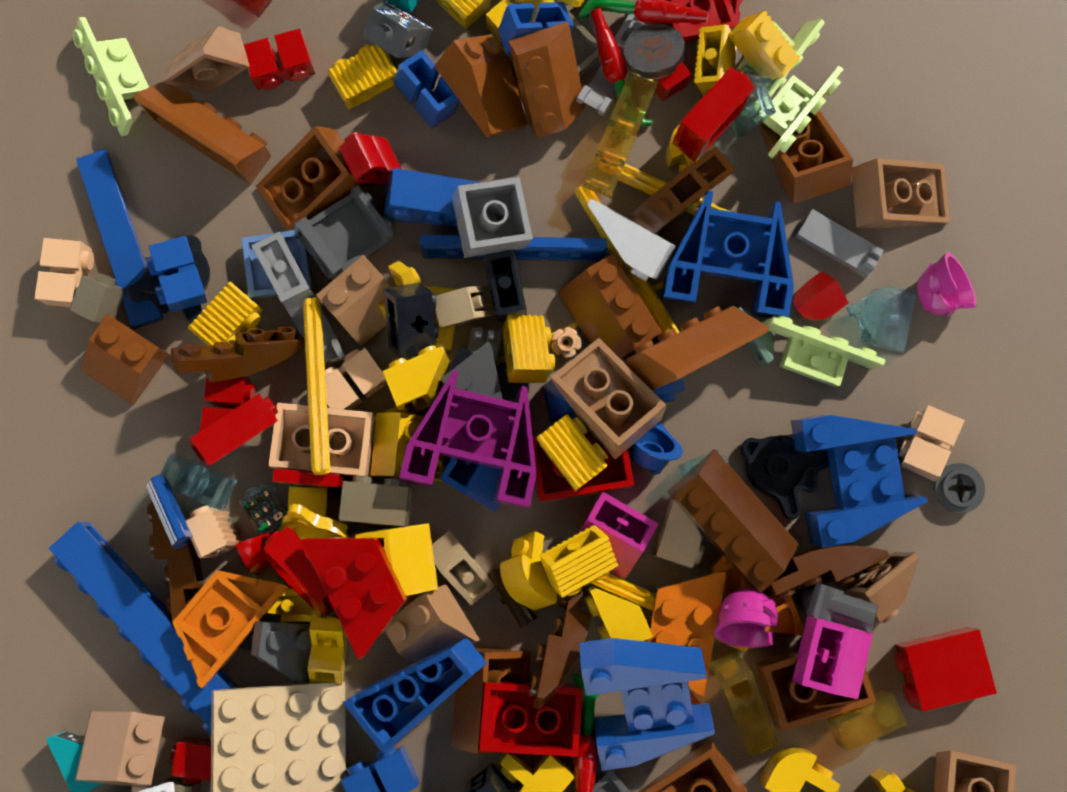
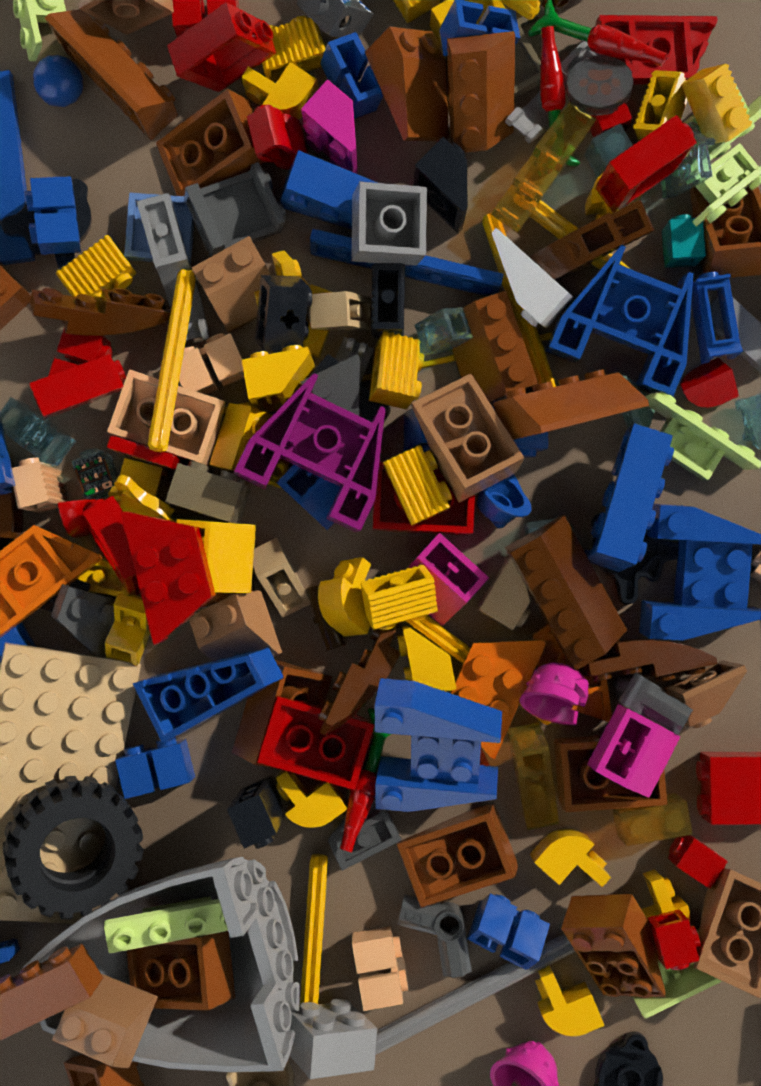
camera: 20 degrees right, 5 degrees up
light nougat plate [551,327,581,358] -> none
none -> blue hair [33,55,83,107]
none -> red window [167,2,276,92]
none -> yellow brick [241,62,318,119]
none -> dark pink slope [301,79,358,174]
none -> black slope [413,137,468,234]
none -> clear light blue brick [414,307,473,355]
none -> clear light blue brick [584,124,633,178]
none -> blue wedge [585,423,674,572]
none -> teal brick [661,214,706,268]
none -> red brick [668,831,728,889]
none -> blue window [691,271,743,364]

